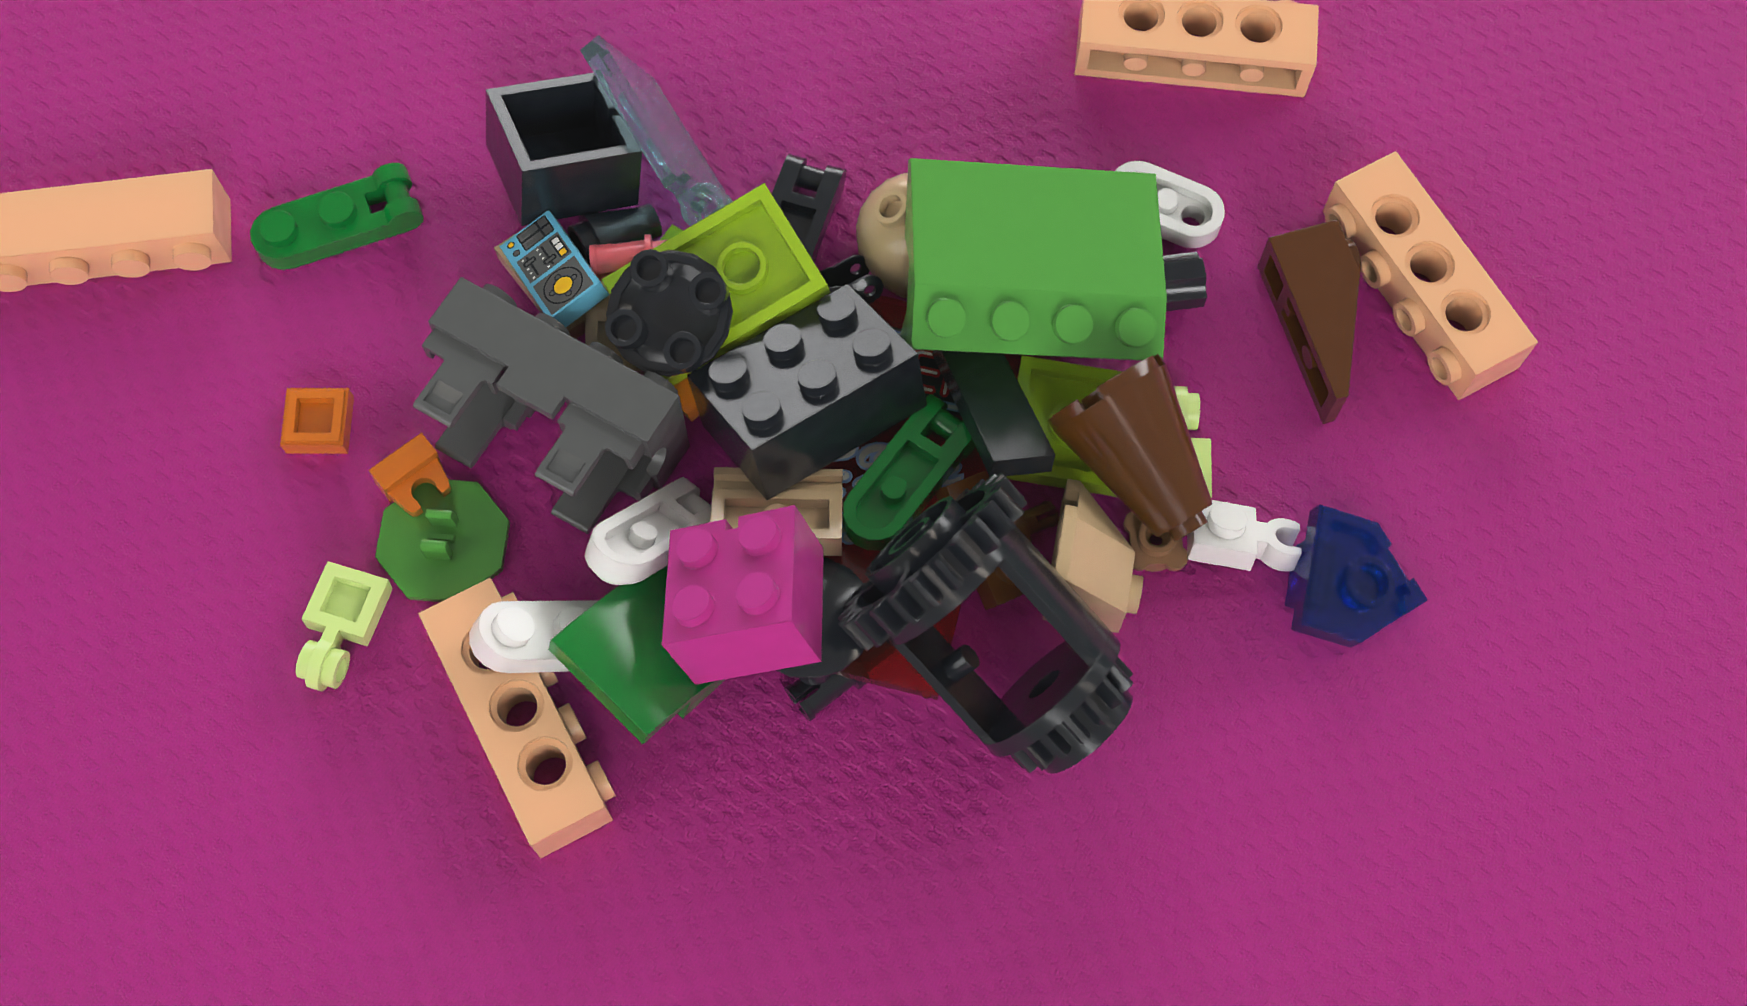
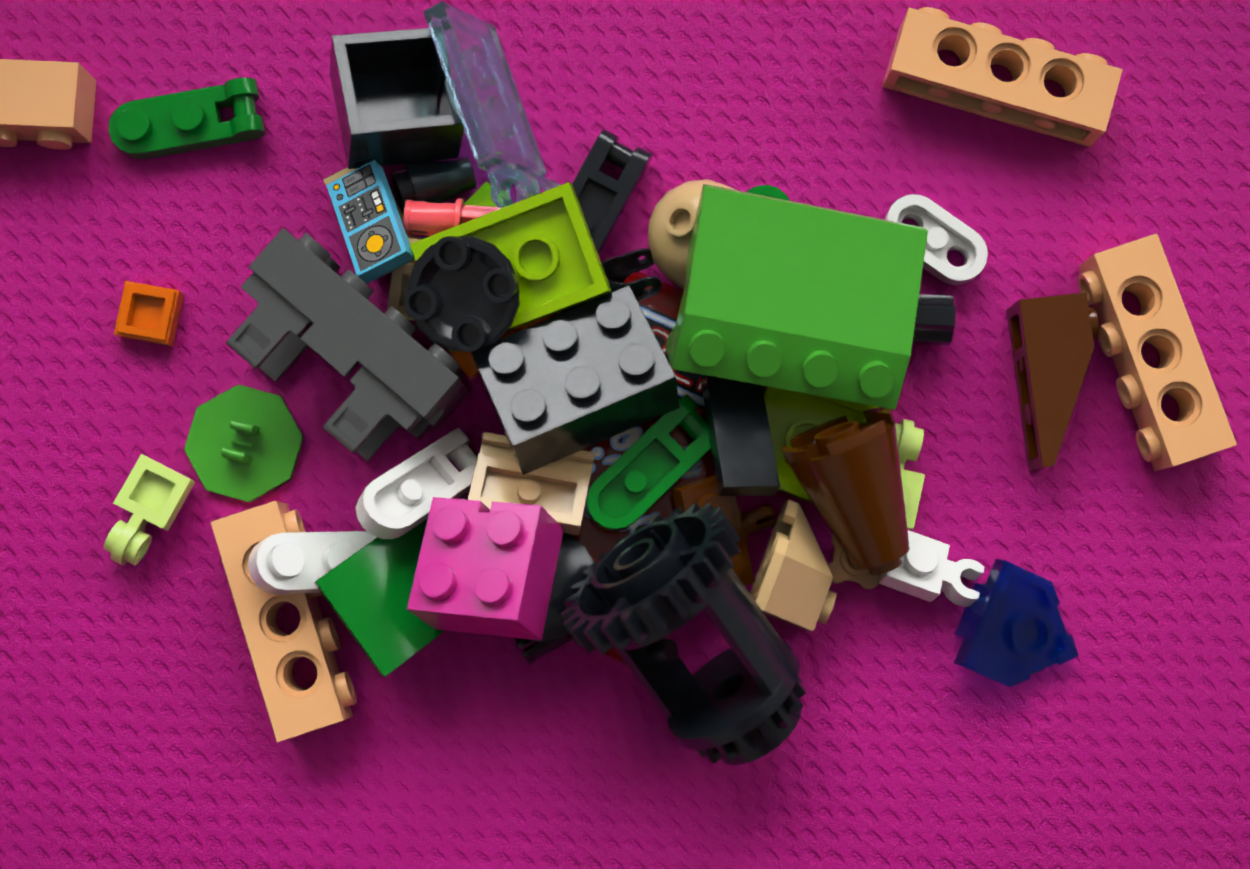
camera: 10 degrees right, 15 degrees up
orange tile [369,432,451,517] -> none

